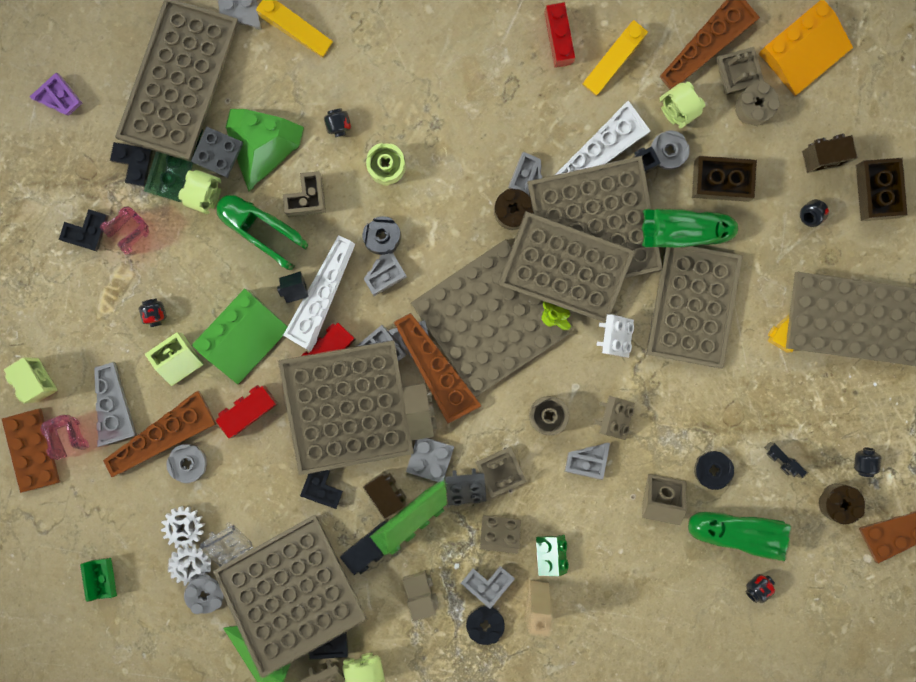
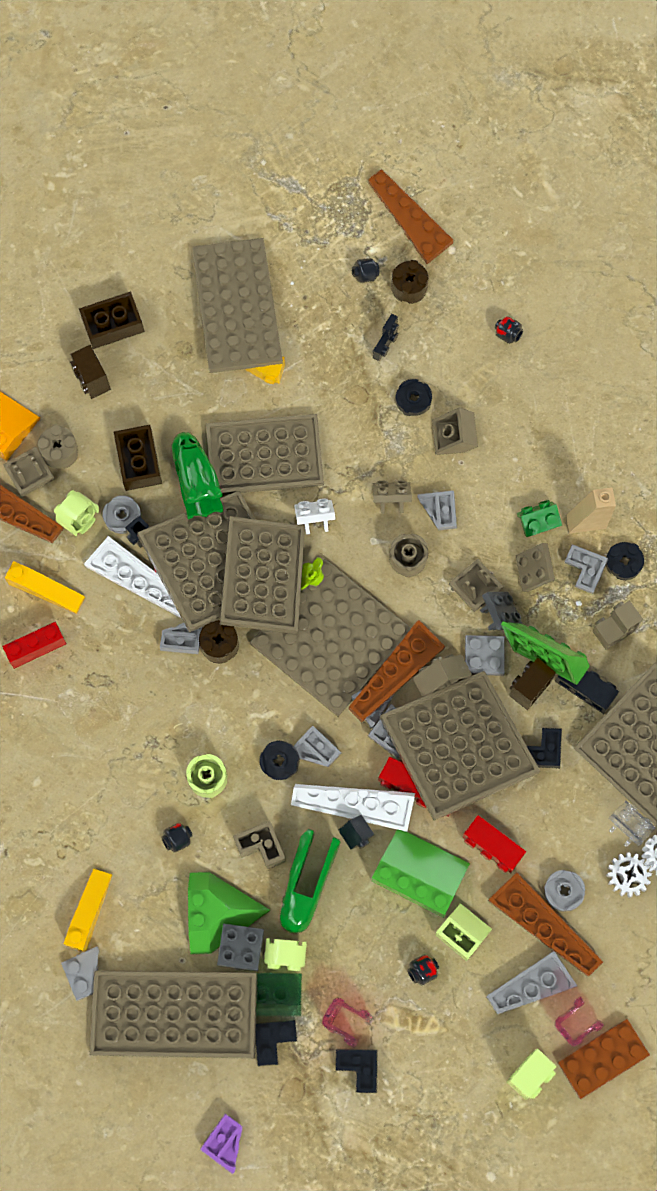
camera: 100 degrees left, 15 degrees down
green piece [688,512,791,562] -> none
black head [800,199,829,227] -> none

